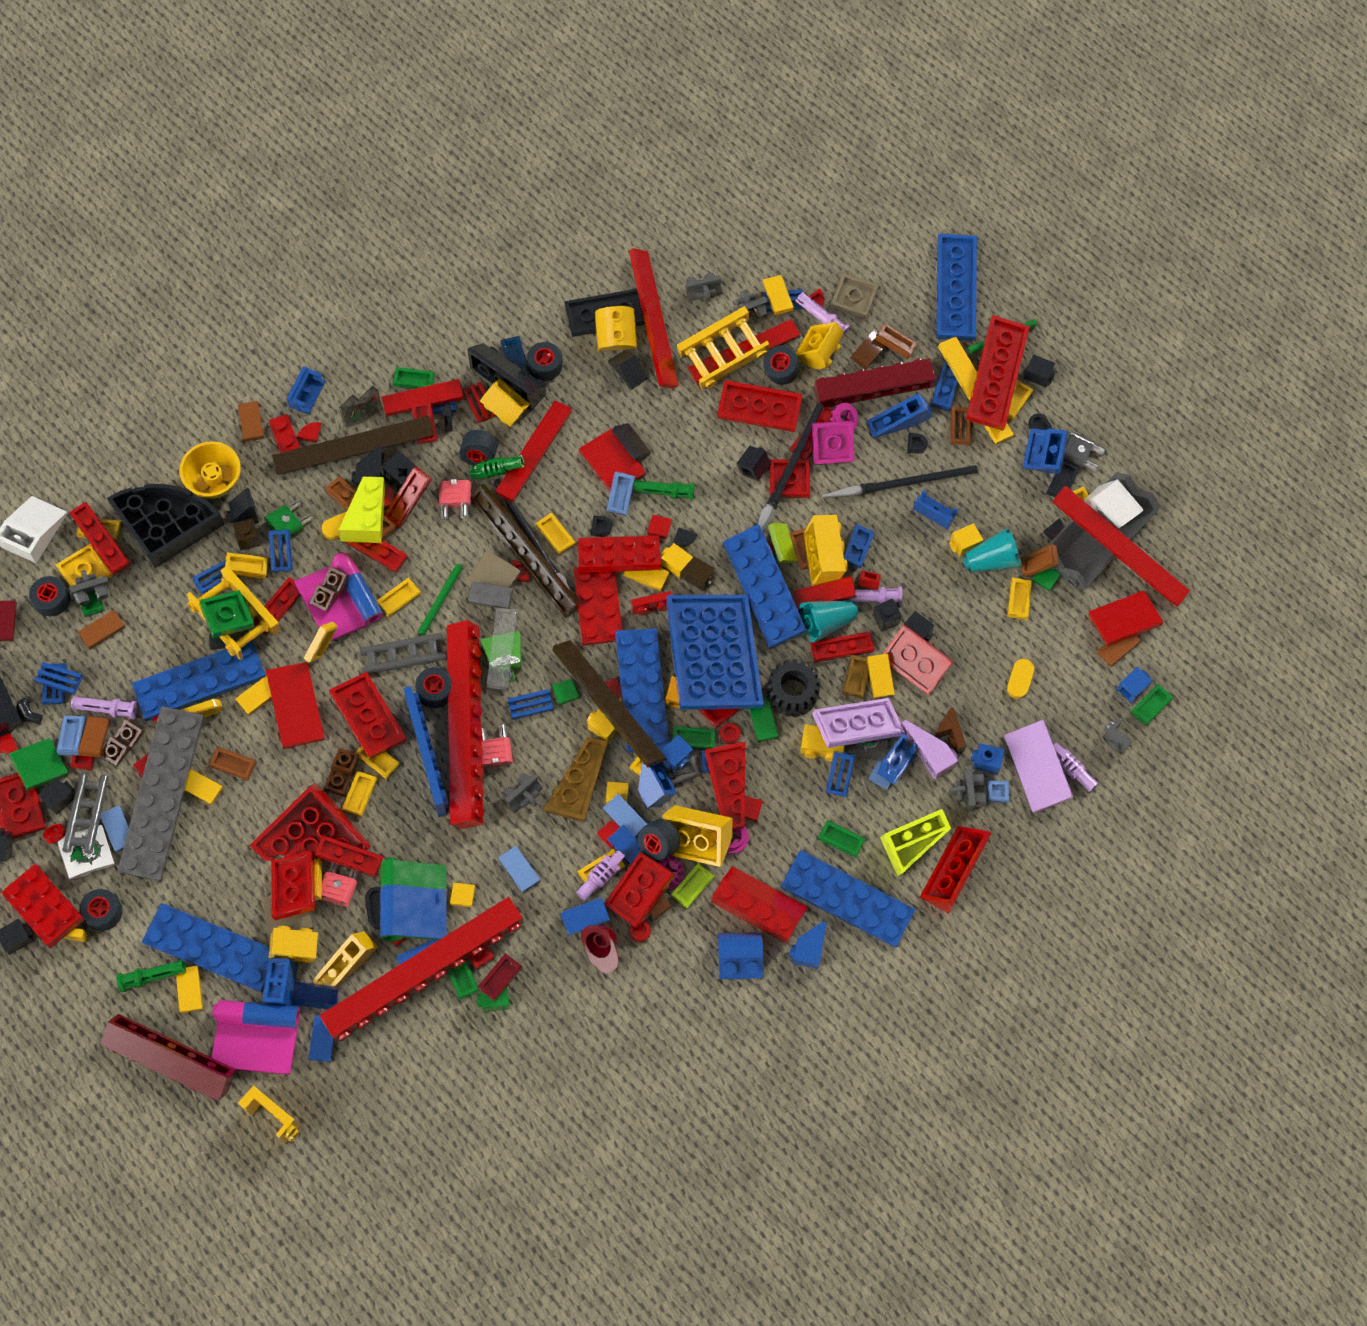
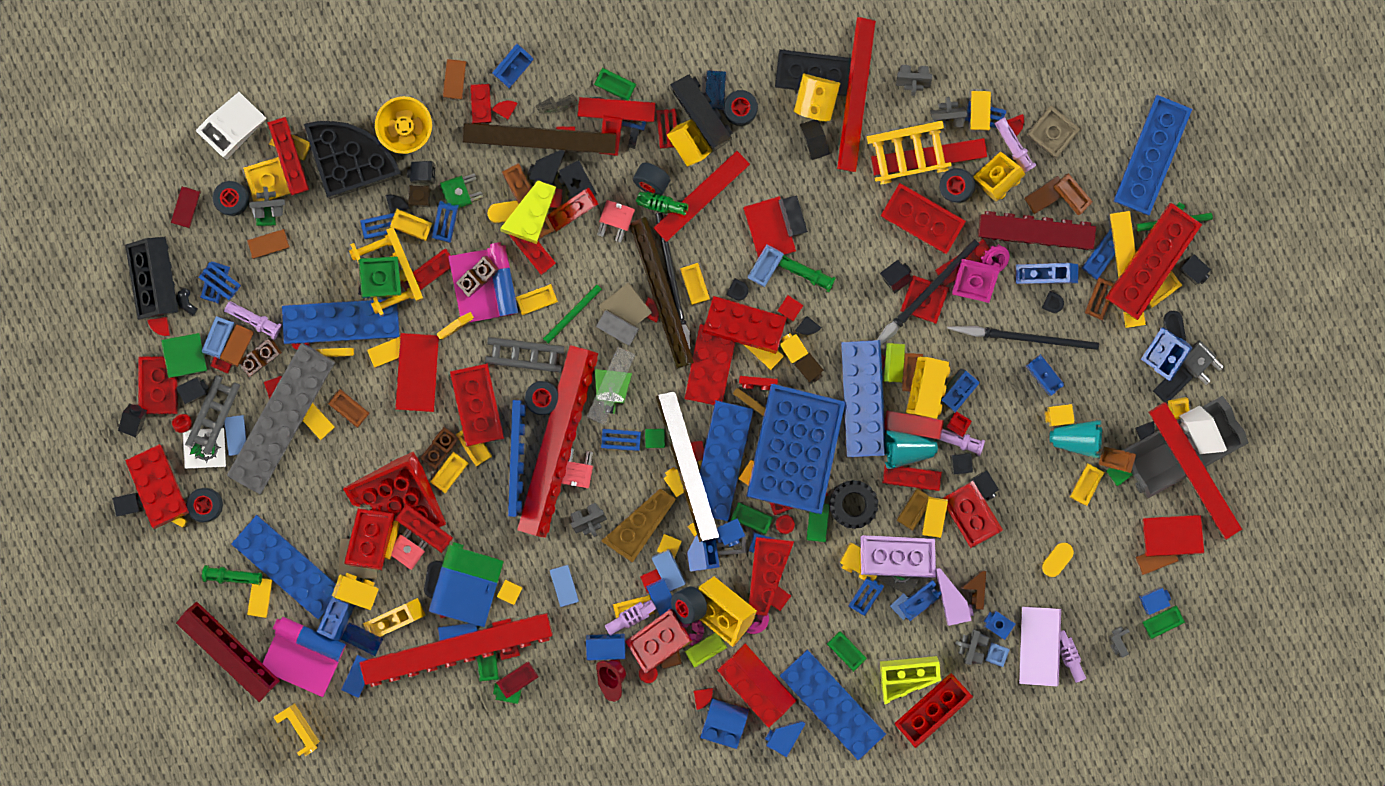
camera: 20 degrees right, 20 degrees up
none -> black tile [385,194,410,214]
none -> red tile [694,688,713,710]
none -> pearl gold tile [732,388,766,416]

